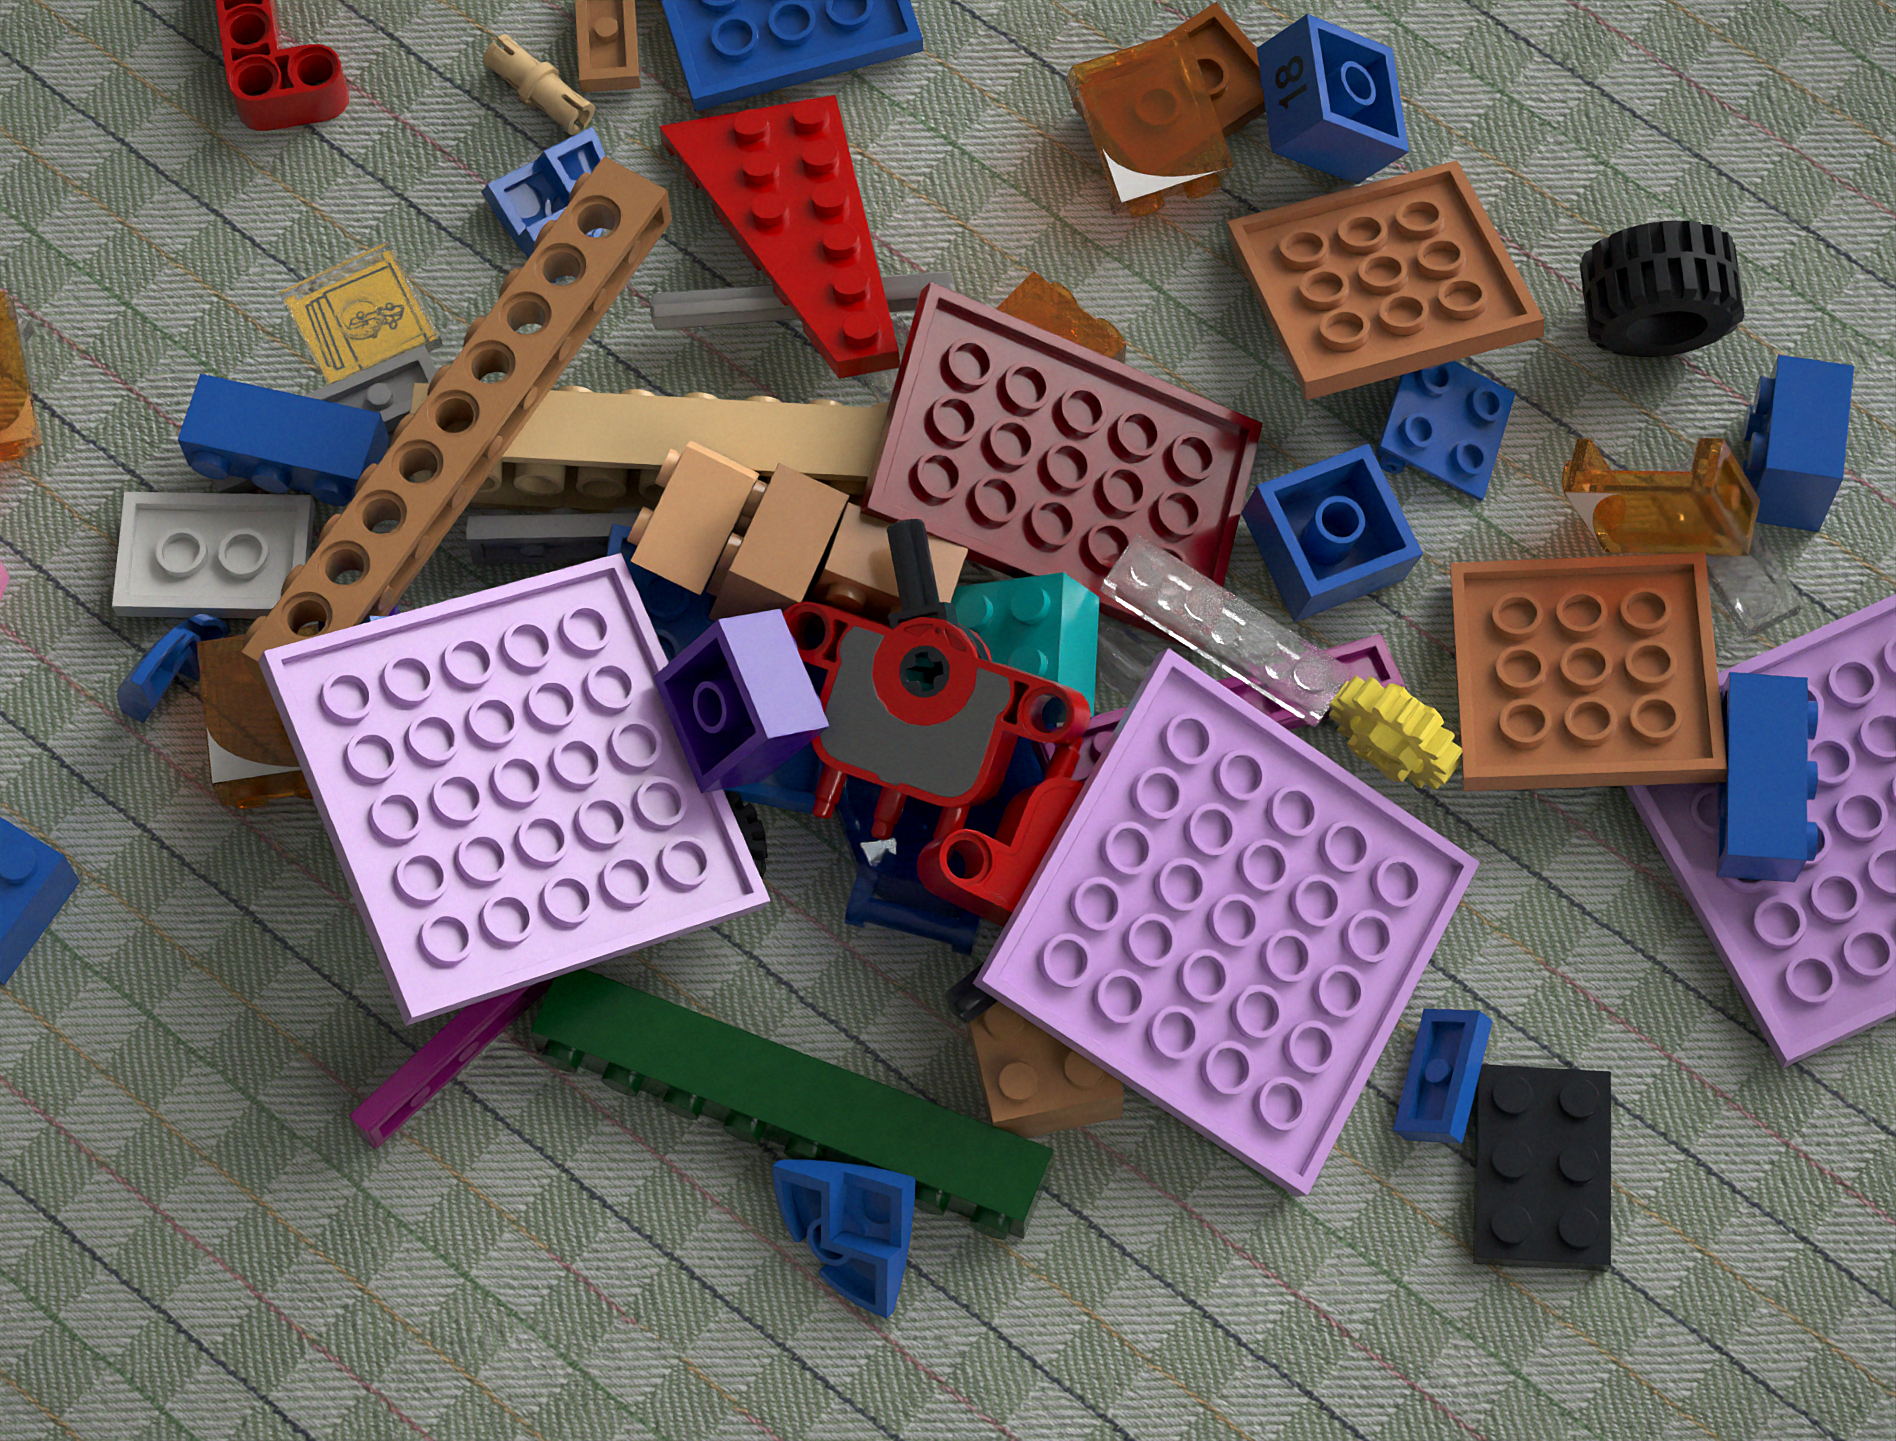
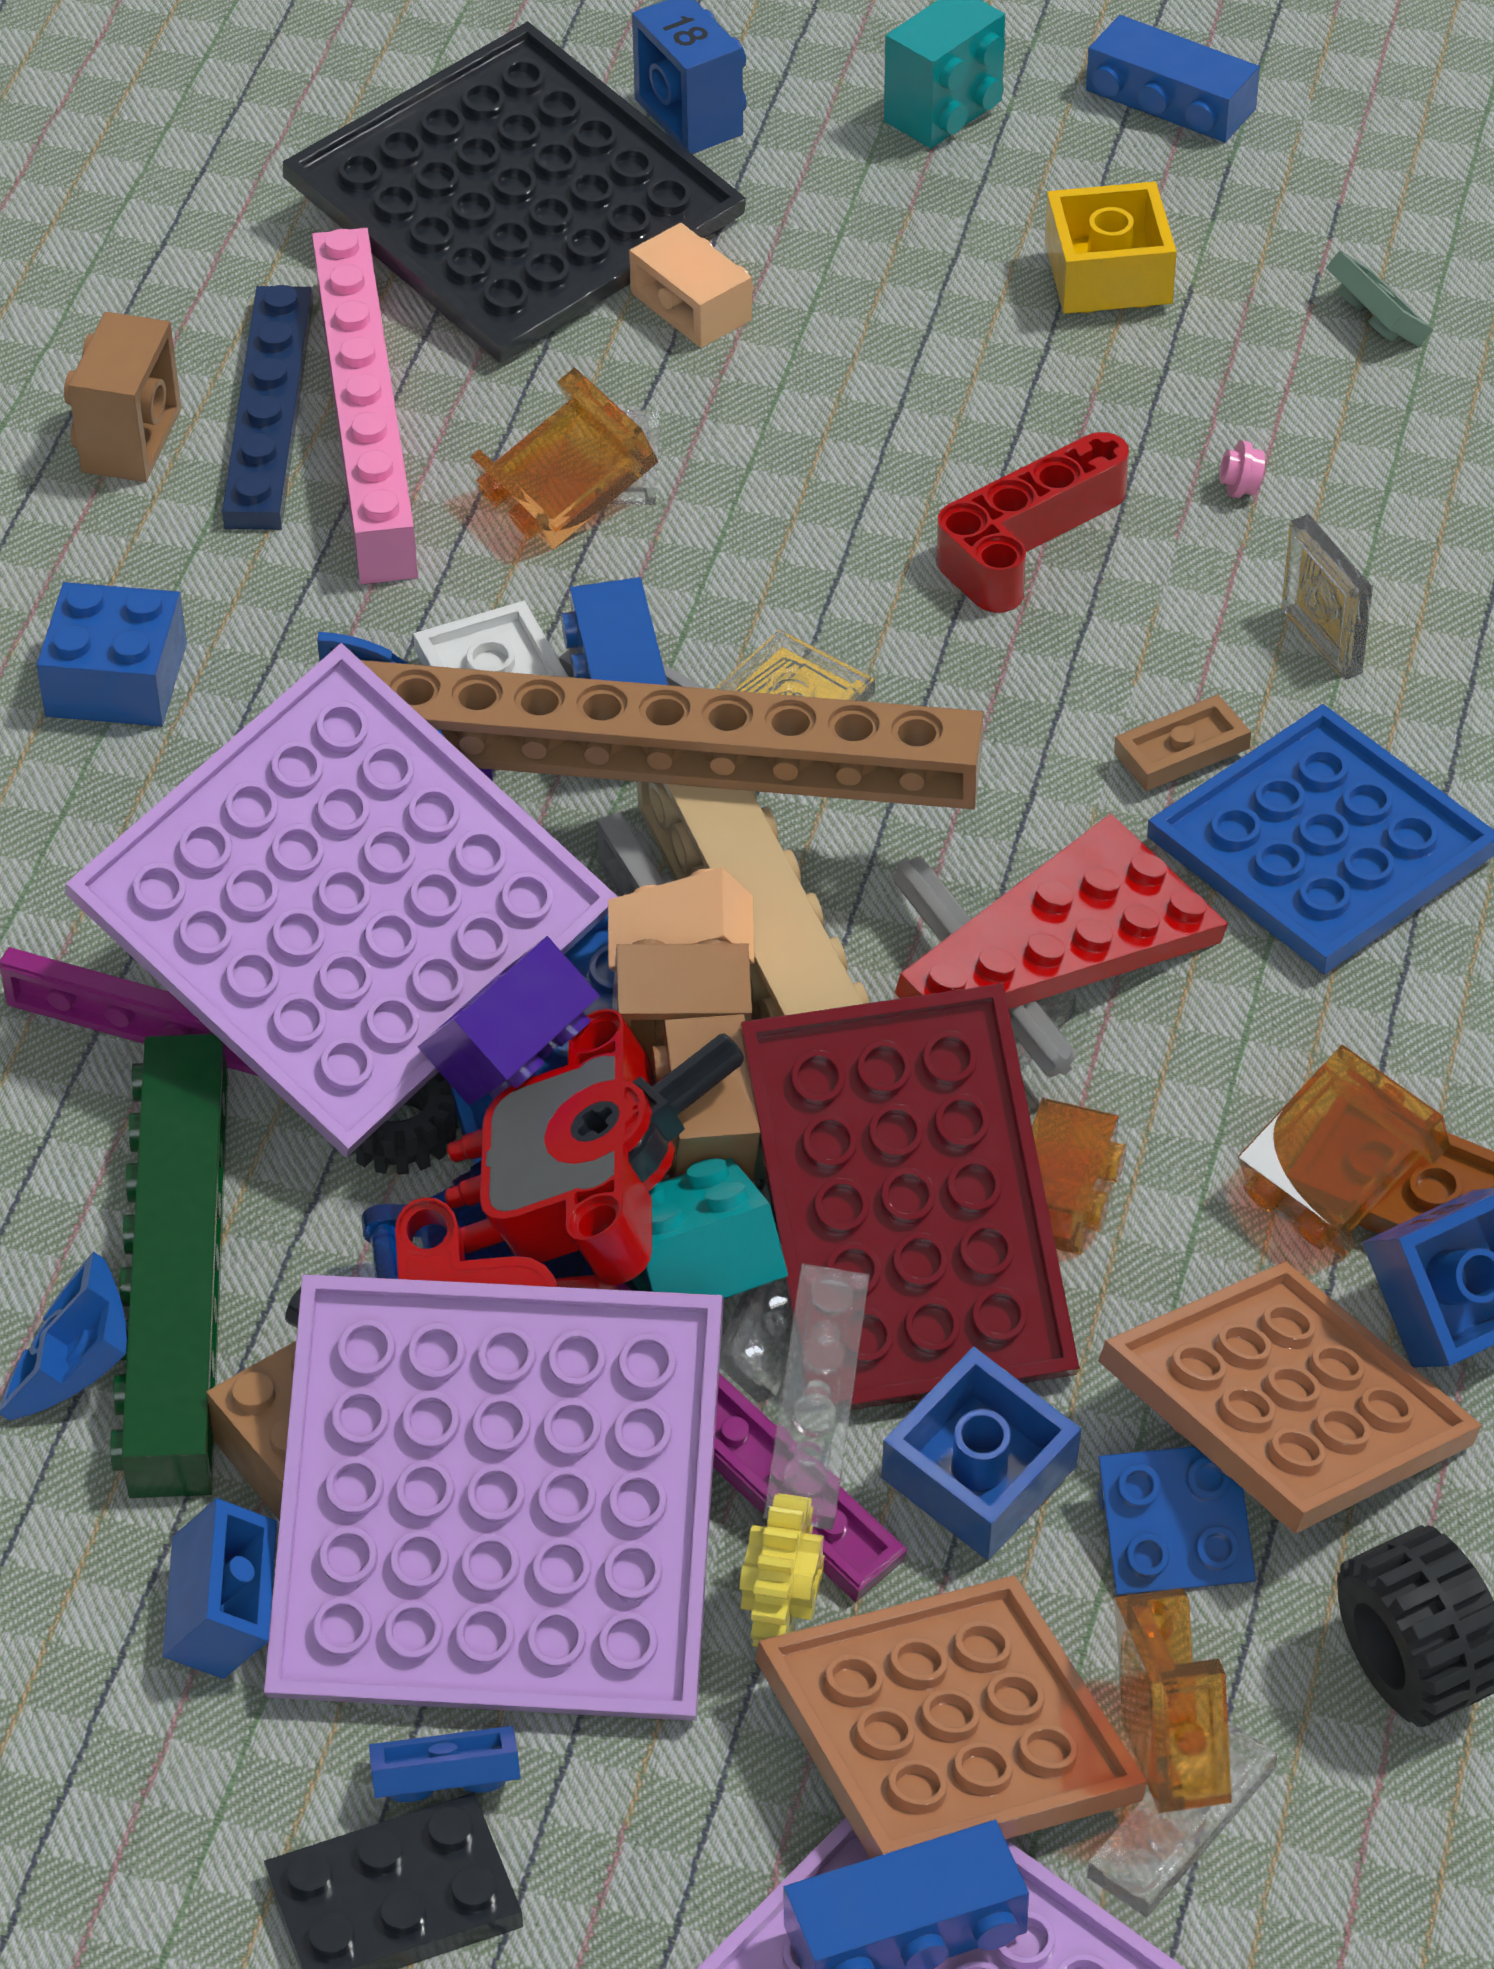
camera: 65 degrees right, 20 degrees down
blue brick [481,127,606,283] -> none
tan pin [483,34,595,136] -> none
blue brick [1736,354,1854,532] -> none
none -> blue brick [162,1498,277,1679]

